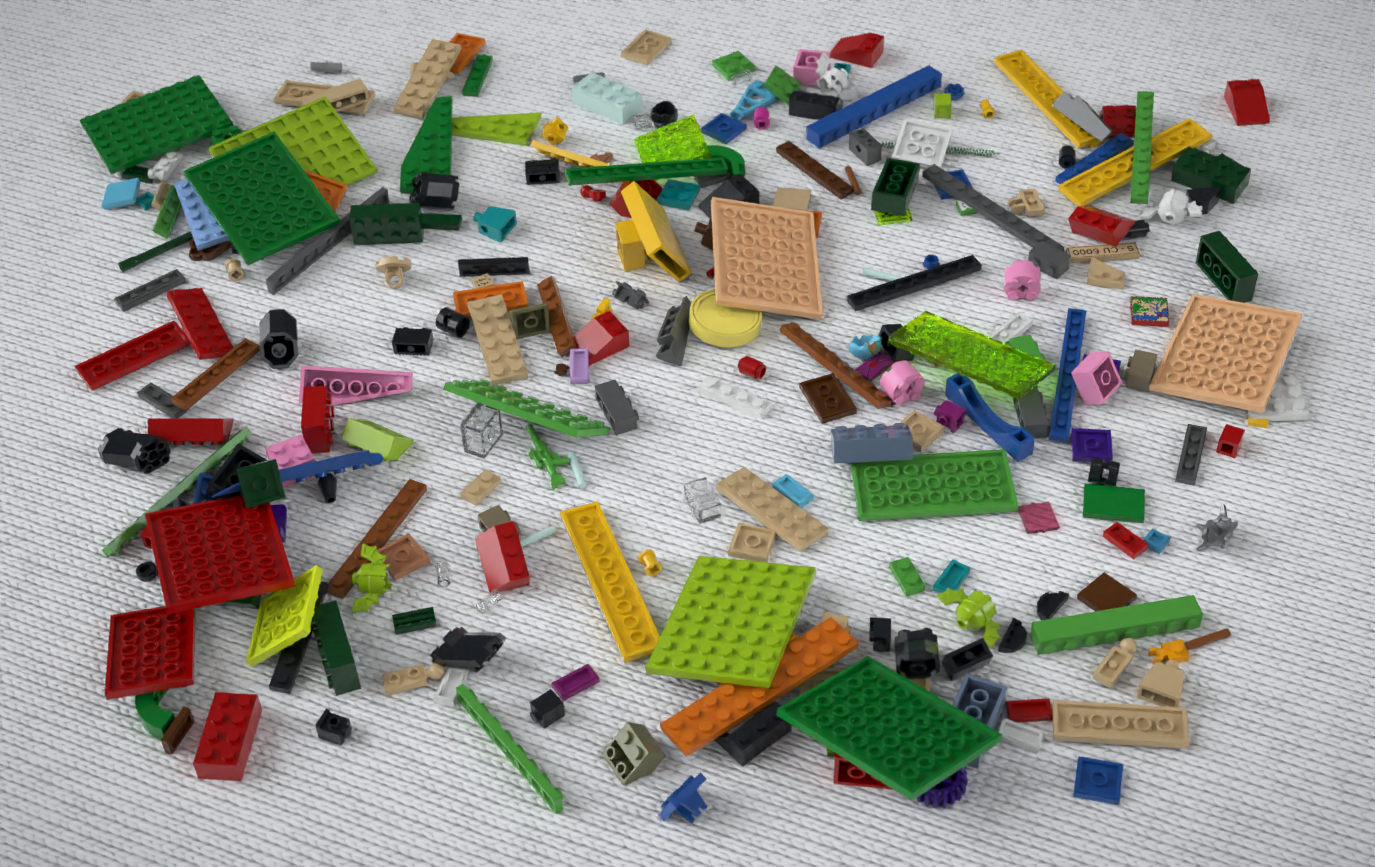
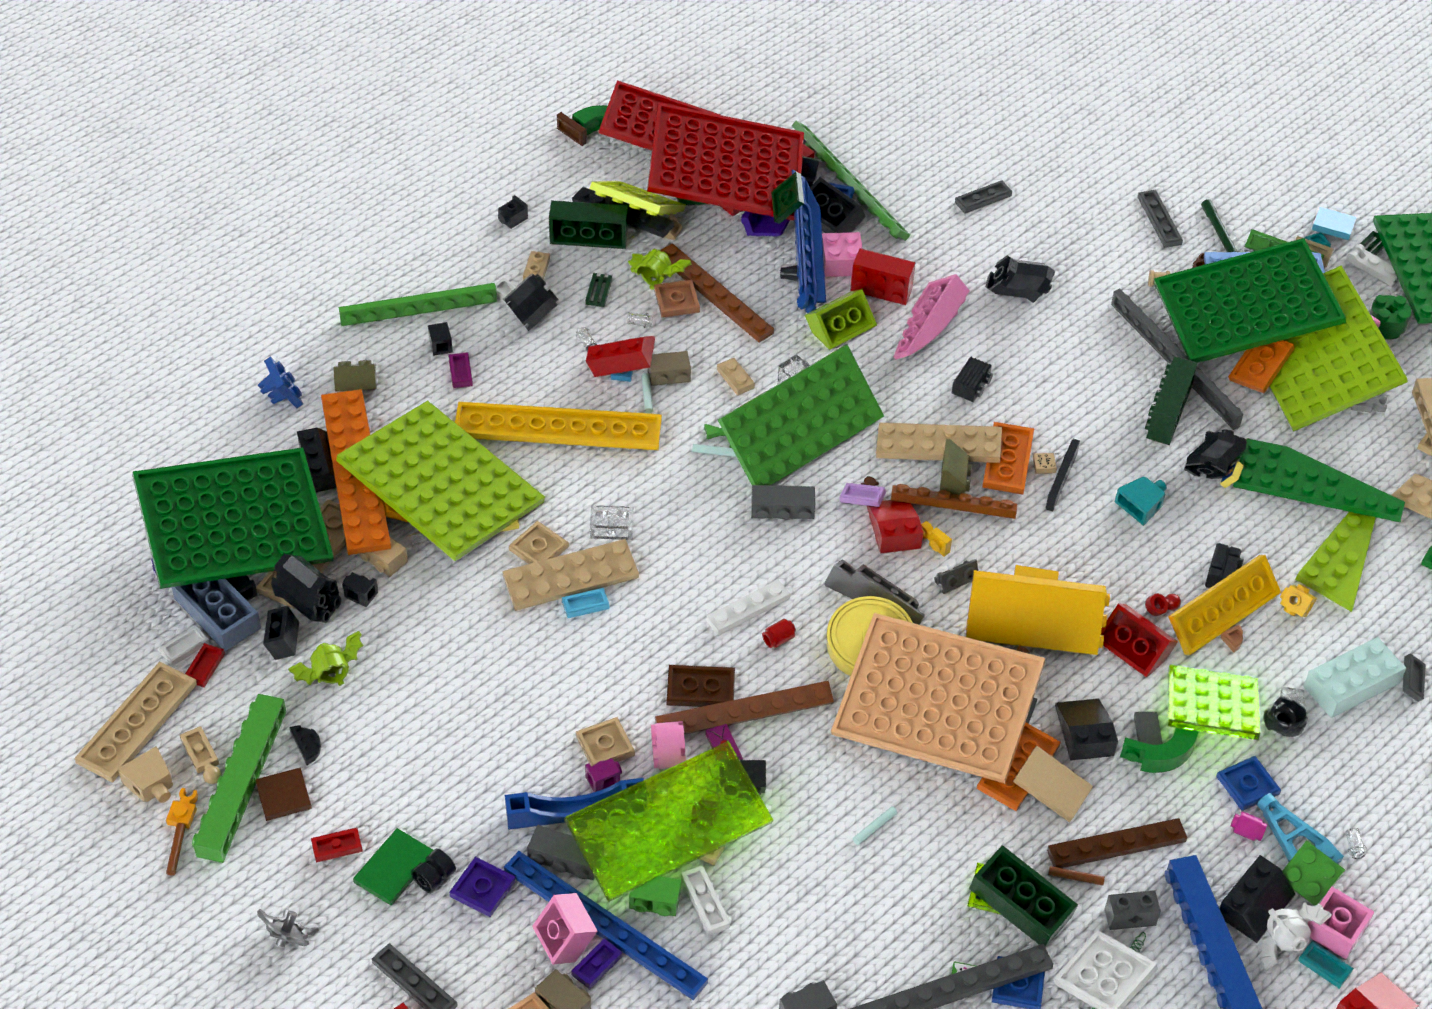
camera: 110 degrees right, 5 degrees up
red plate [75,321,191,391] -> none
black brick [98,428,171,474] -> none
red slope [148,418,233,445] -> none
red plate [167,288,234,360] -> none
dark orange plate [171,338,260,411] -> none
red brick [193,692,262,781] -> none
tan tile [376,256,411,289] -> none
dark green tile [422,213,462,231] -> none
black wheel [435,307,470,338] -> none
green plate [564,157,729,186] -> none
yellow bush [638,549,662,576] -> none
teal plate [657,179,700,211] -> none
bright green plate [712,51,755,81] -> none
sand blue brick [831,423,913,463] -> none
black plate [847,255,982,312] -> none
medium azure hair [849,335,882,360] -> none
bright green plate [850,449,1019,521] -> none
bright green plate [889,557,925,597] -> none
blue plate [922,254,940,269] -> none
teal tile [932,559,971,593] -> none
black tile [998,617,1027,653] -> none
bright pink brick [1004,260,1041,301] -> none
clear pink piece [1018,501,1060,534] -> none
blue tile [1073,756,1123,805] -> none
dark azure tile [1143,528,1170,554] -> none

